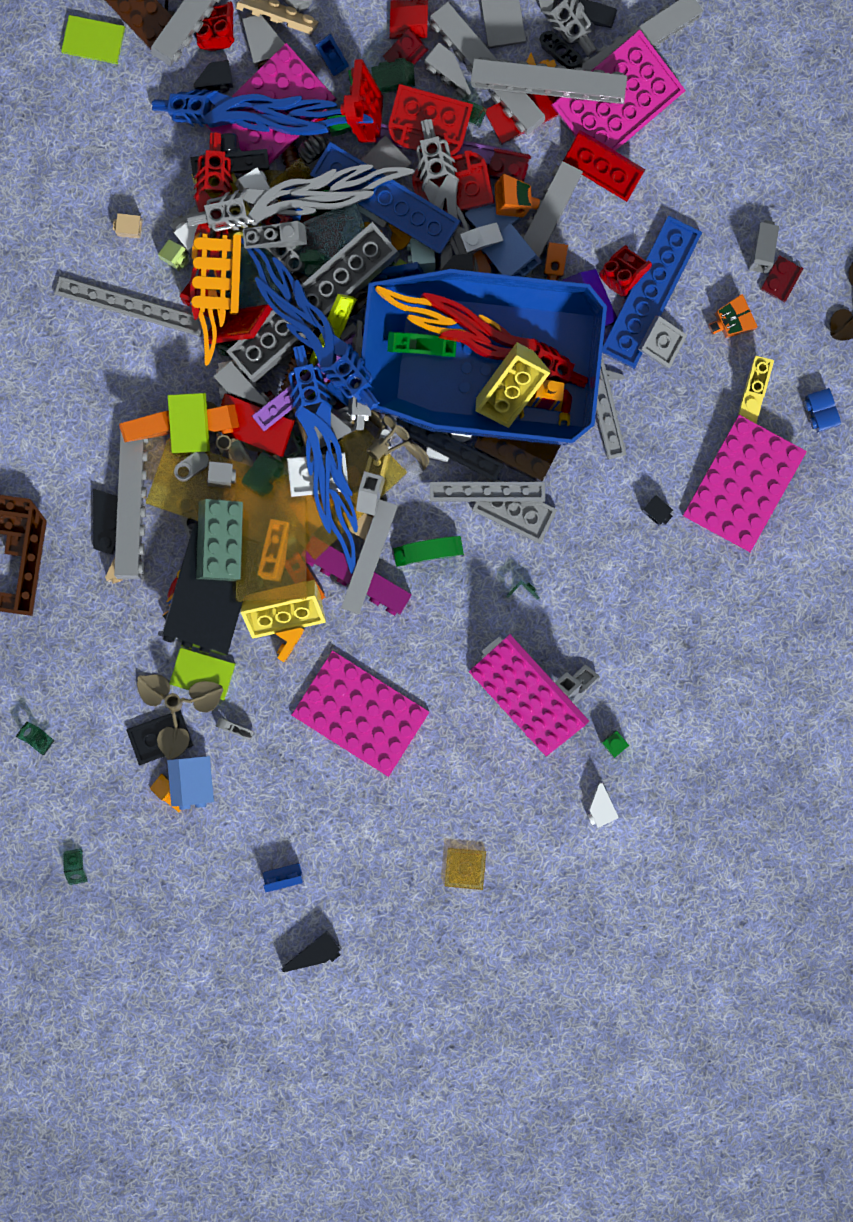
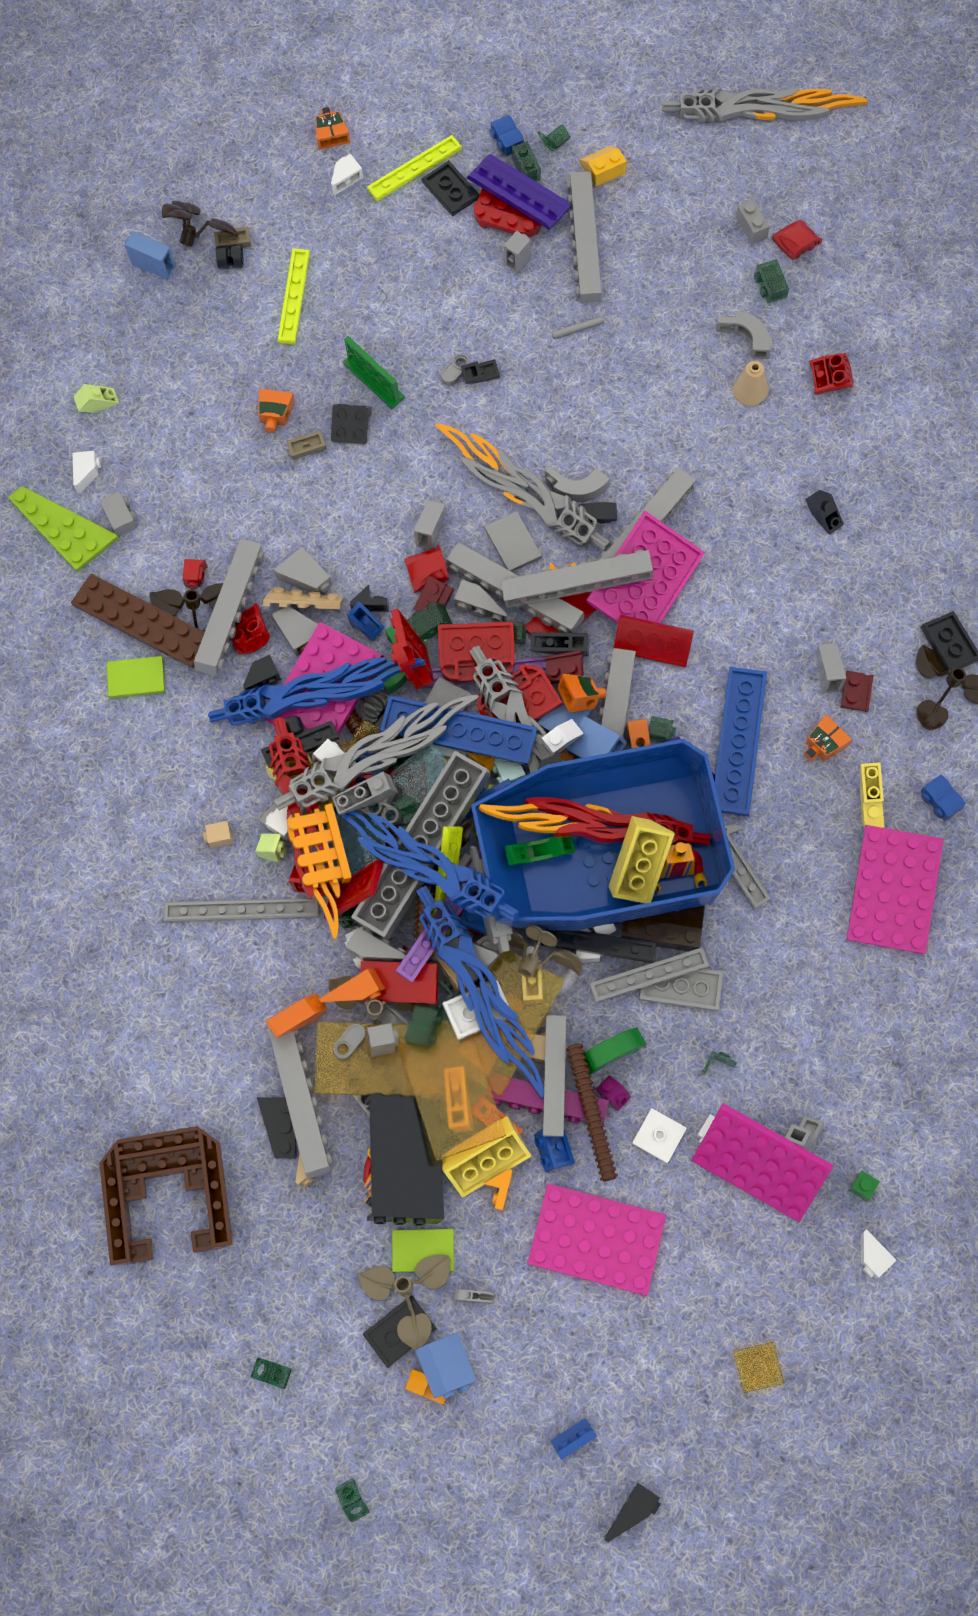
camera: 15 degrees left, 15 degrees down
lime tile [168,393,210,453] -> none
sand green brick [196,499,243,581] -> none
light grey slope [356,471,385,516] -> none
black beam [539,31,583,69] -> none
red slope [599,245,652,296] -> none
light grey plate [638,316,687,369] -> none
black brick [642,495,673,526] -> none
none -> black slope [350,585,389,612]
none -> black slope [531,632,590,656]
none -> blue bracket [534,1129,575,1173]
none -> reddish brown piece [566,1043,618,1182]
none -> magenta bracket [596,1075,631,1111]
none -> white plate [632,1108,687,1164]
none -> clear green brick [648,716,676,743]
none -> black slope [805,490,844,534]

